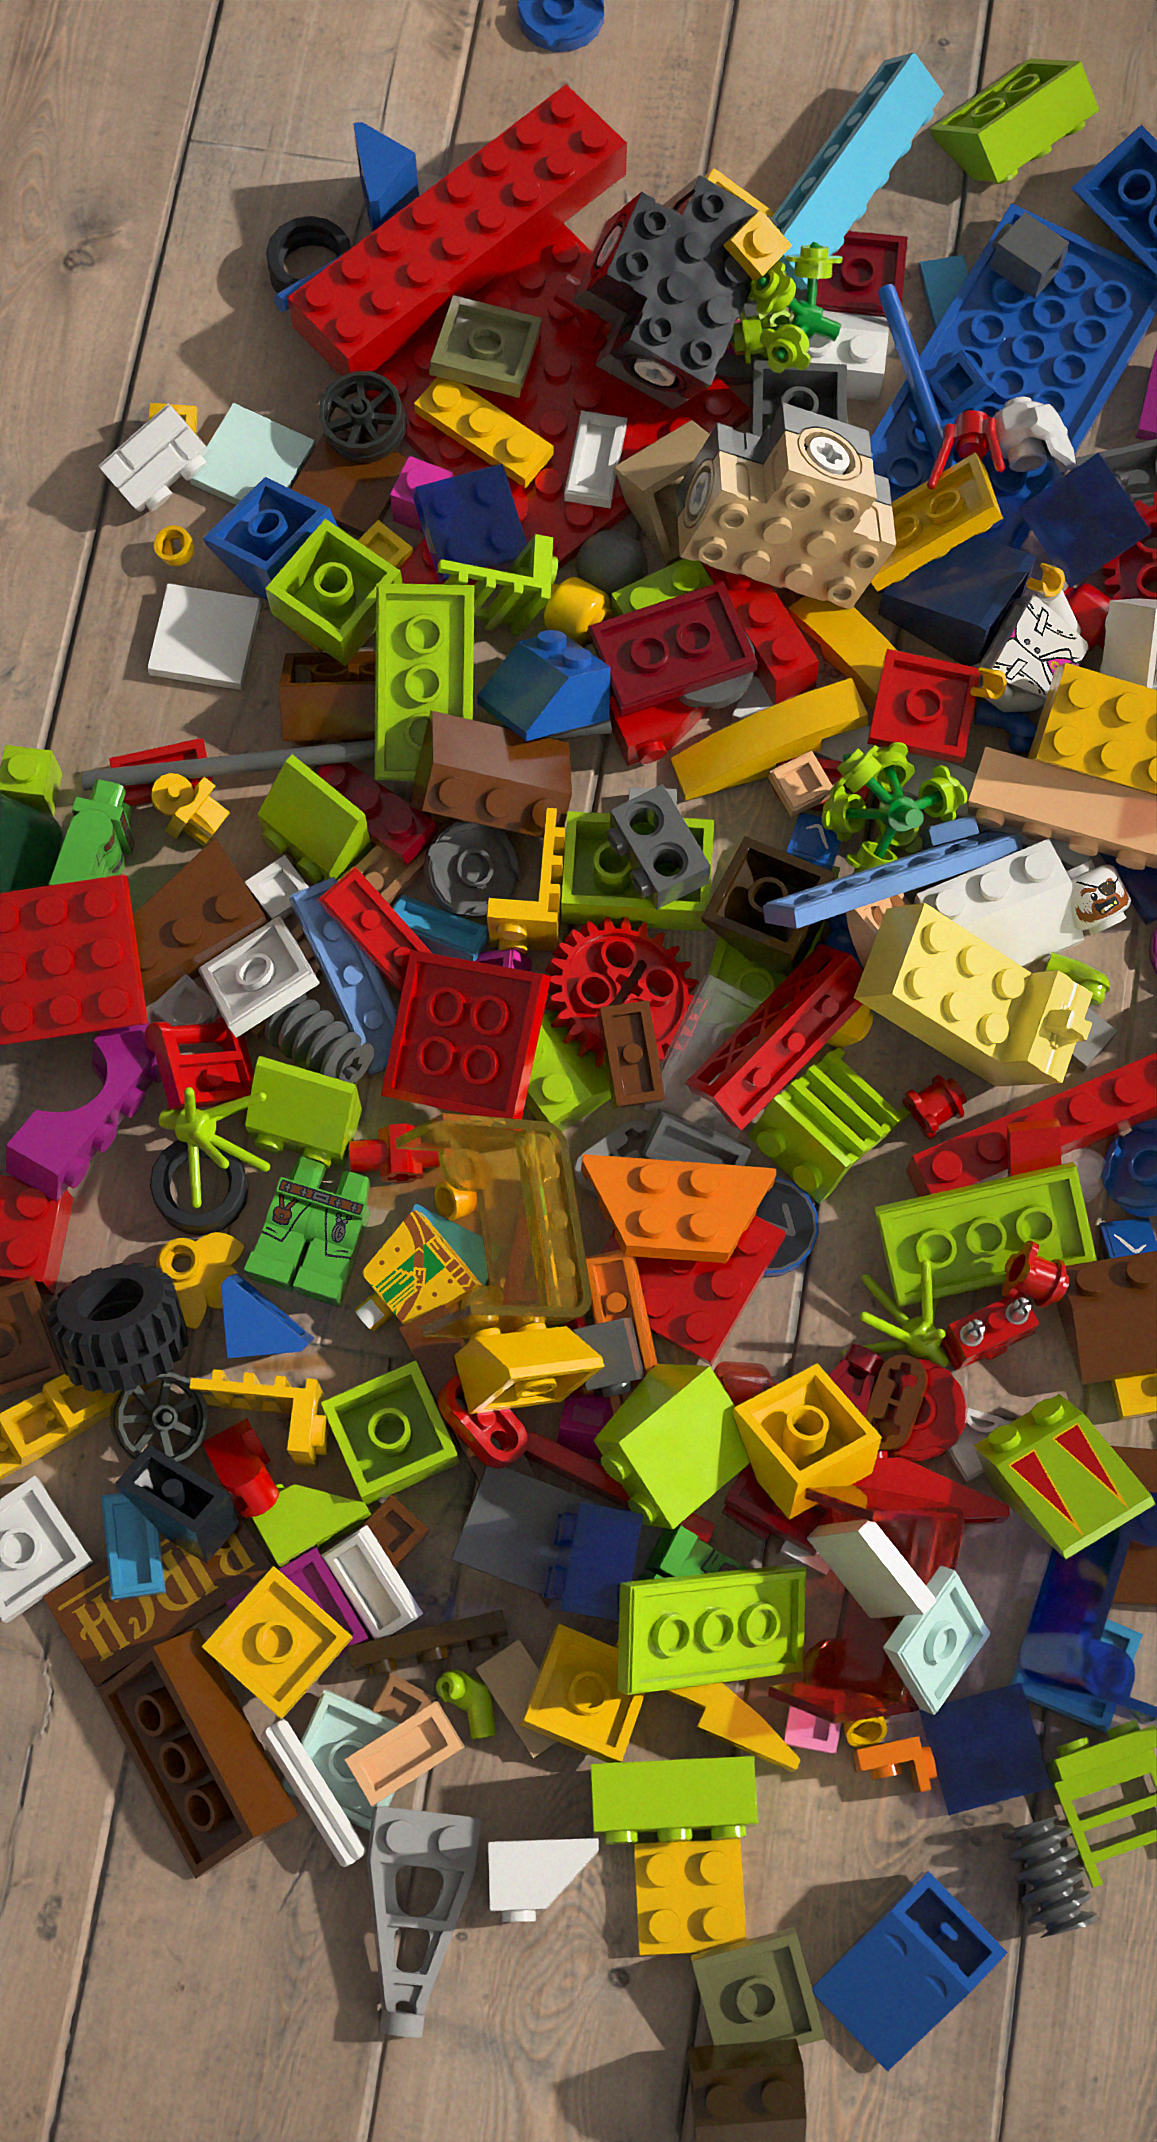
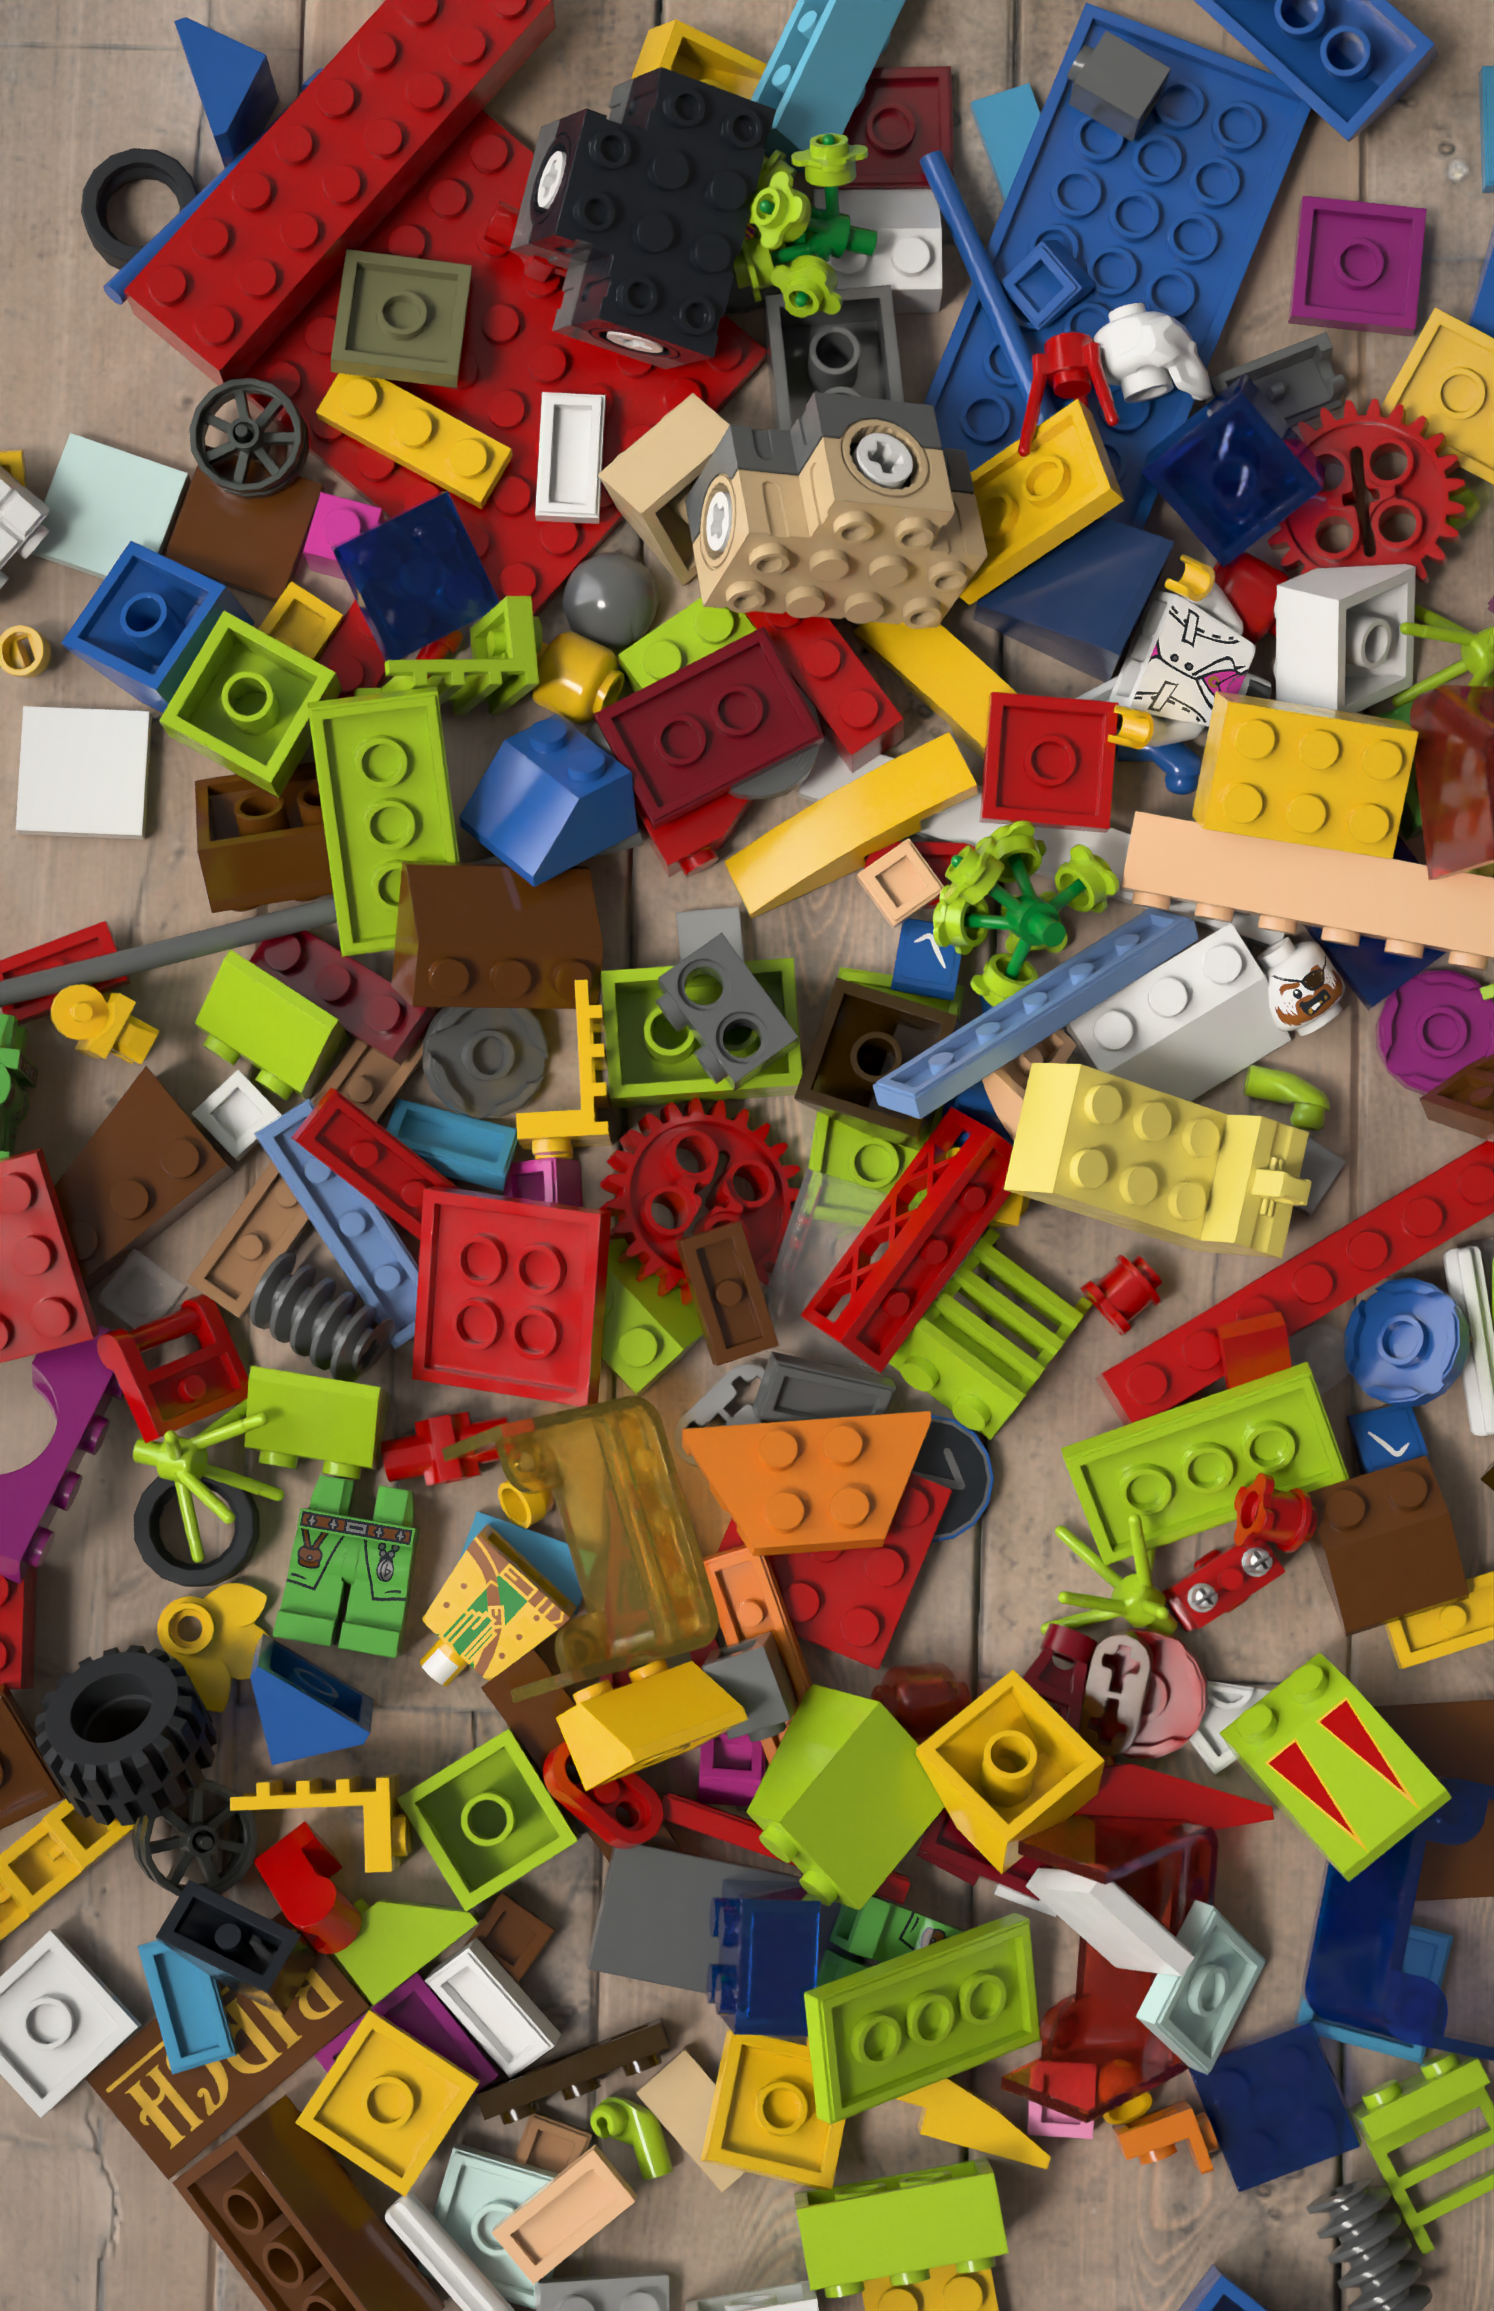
camera: 10 degrees left, 10 degrees up
white tile [198,915,320,1038] -> none
yellow plate [723,209,792,280] -> none
medium blue tile [919,816,979,851] -> none

